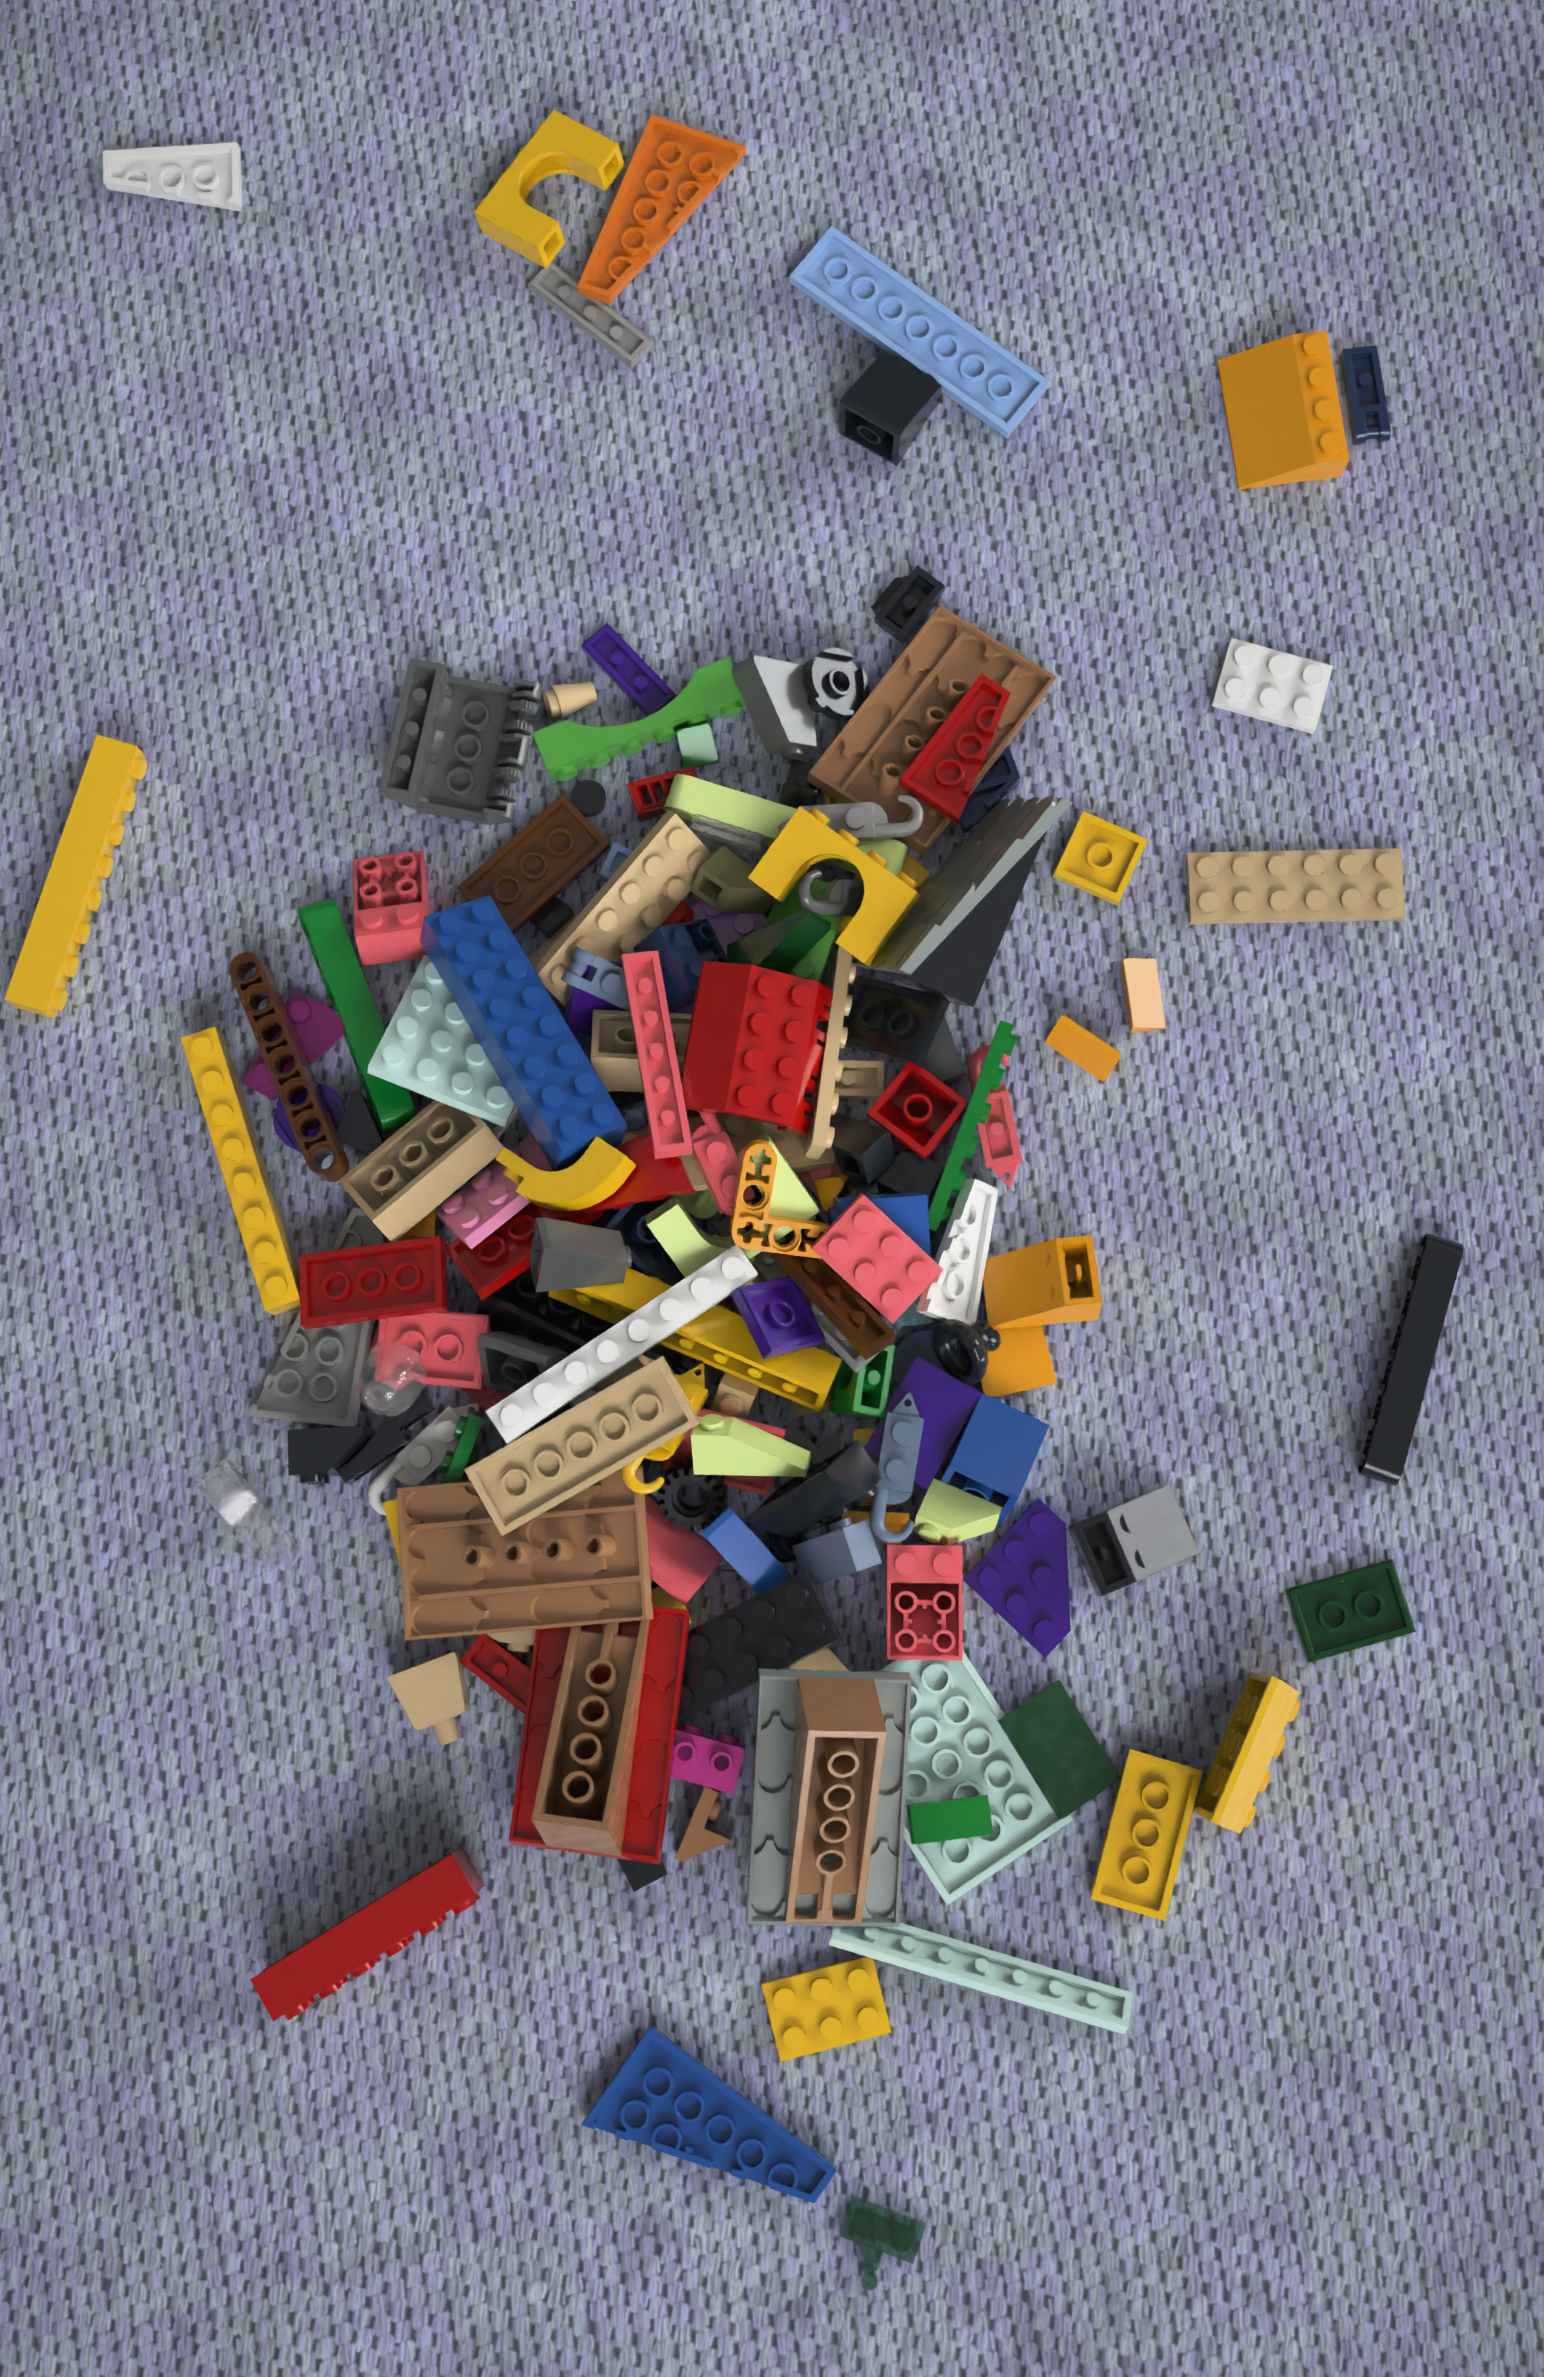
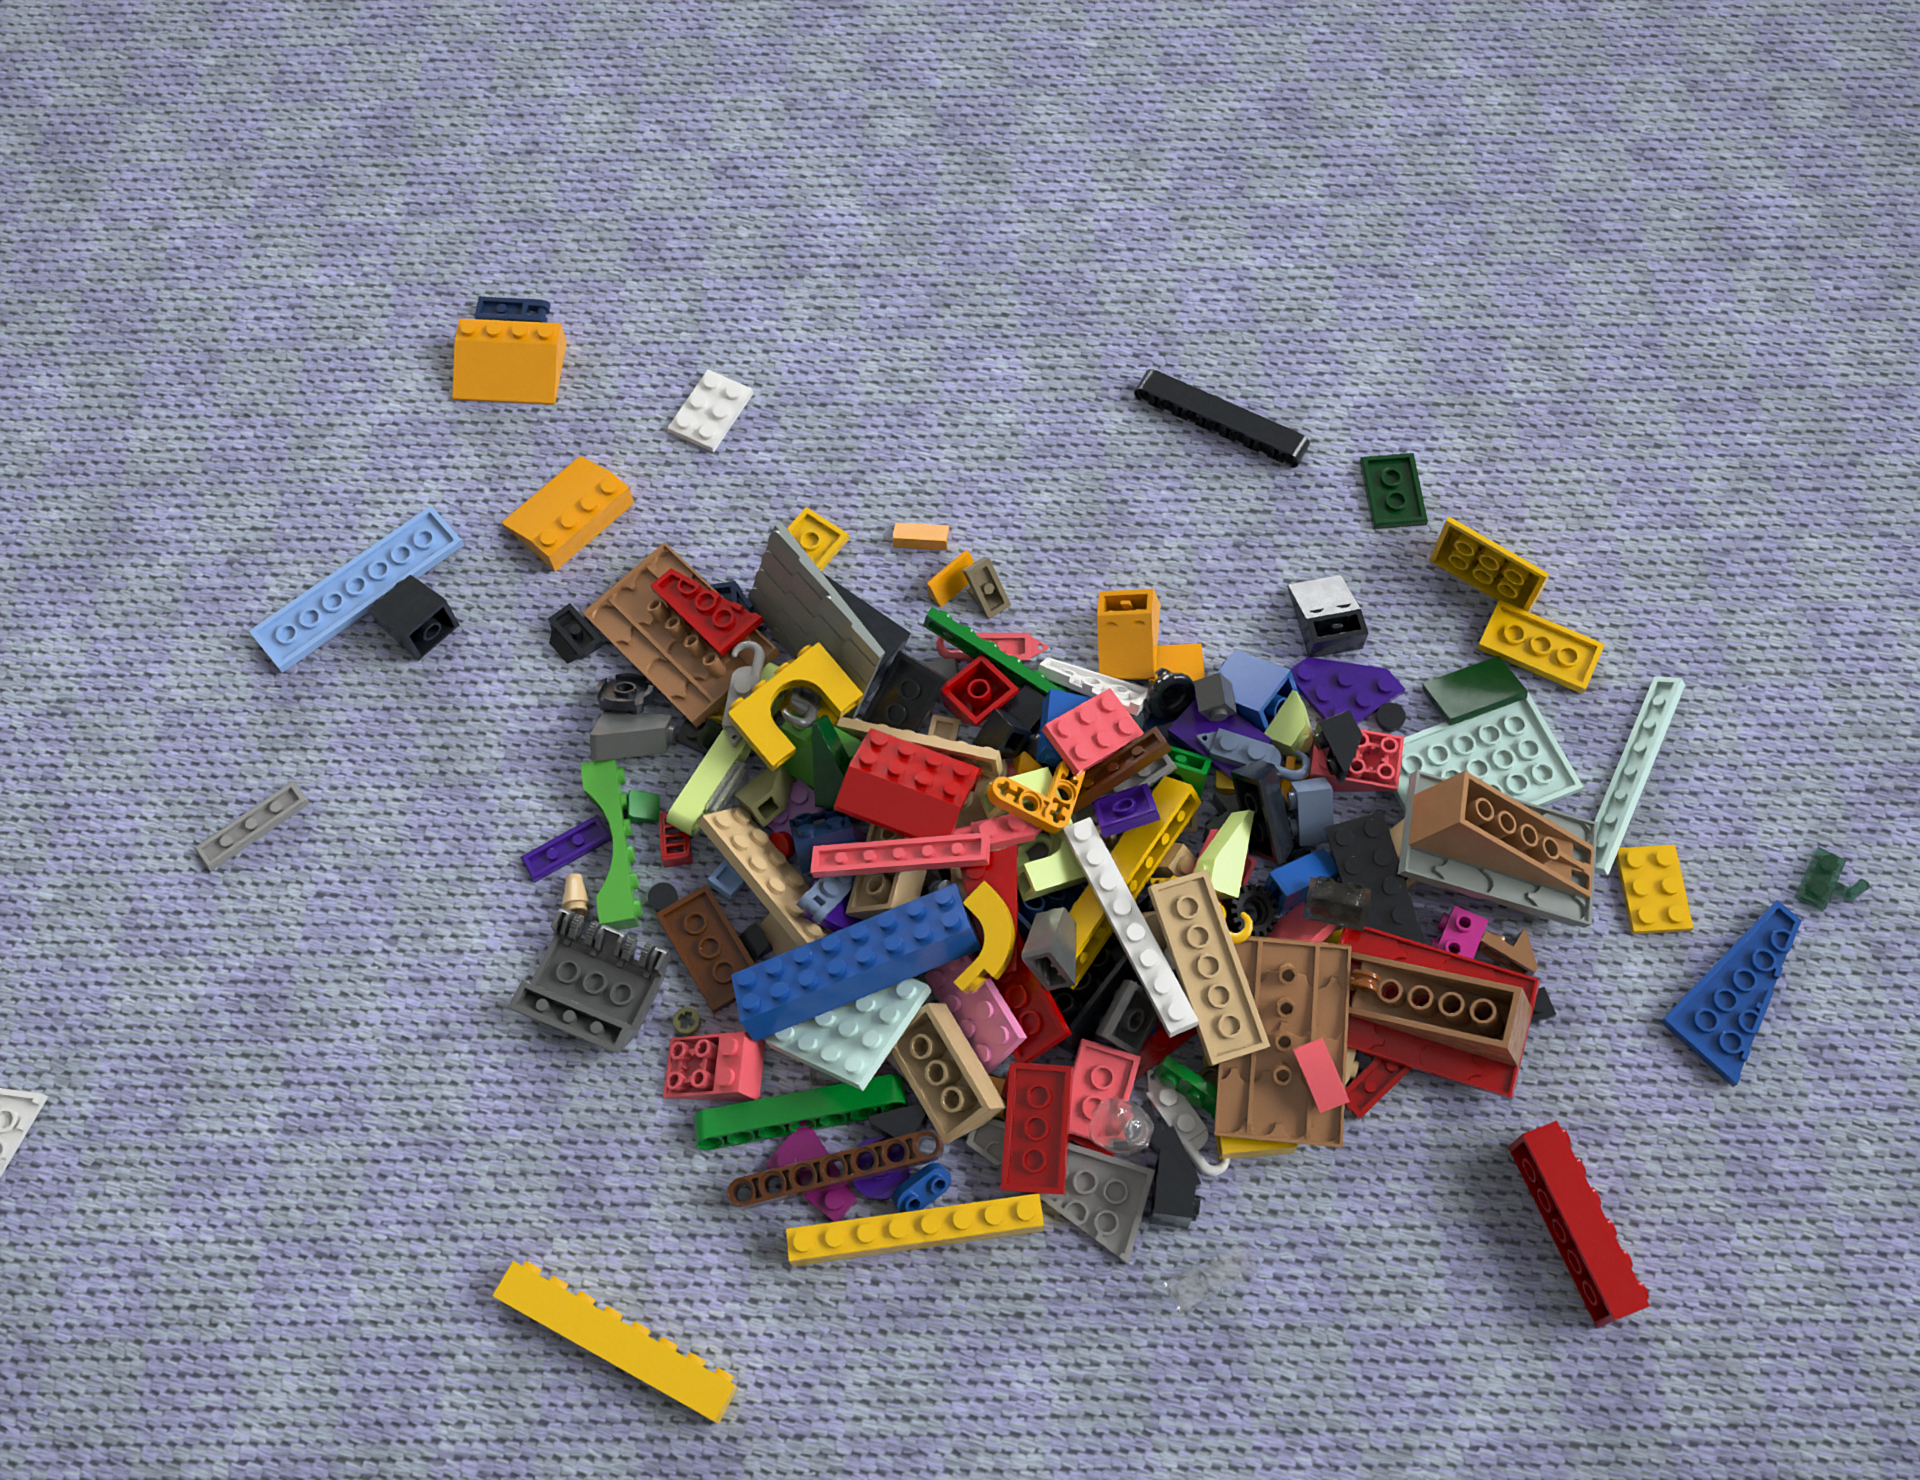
camera: 80 degrees left, 15 degrees down
tan torso [387,1651,470,1747] -> none
yellow arch [474,110,625,269] -> none
orange wing [577,114,746,305] -> none
green slope [906,1794,993,1844] -> none
tan plate [1186,848,1405,924] -> none
none -> light orange slope [501,456,634,572]
none -> olive bush [673,1007,701,1037]
none -> blue plate [892,1162,951,1213]
none -> dark tan slope [962,557,1011,619]
none -> dark grey brick [1194,672,1237,722]
none -> coral slope [1293,1038,1350,1113]
none -> clear smoke brick [1302,876,1370,931]
none -> black slope [1313,710,1363,783]
none -> dark orange bush [1349,969,1381,994]
none -> black tile [1376,703,1406,732]

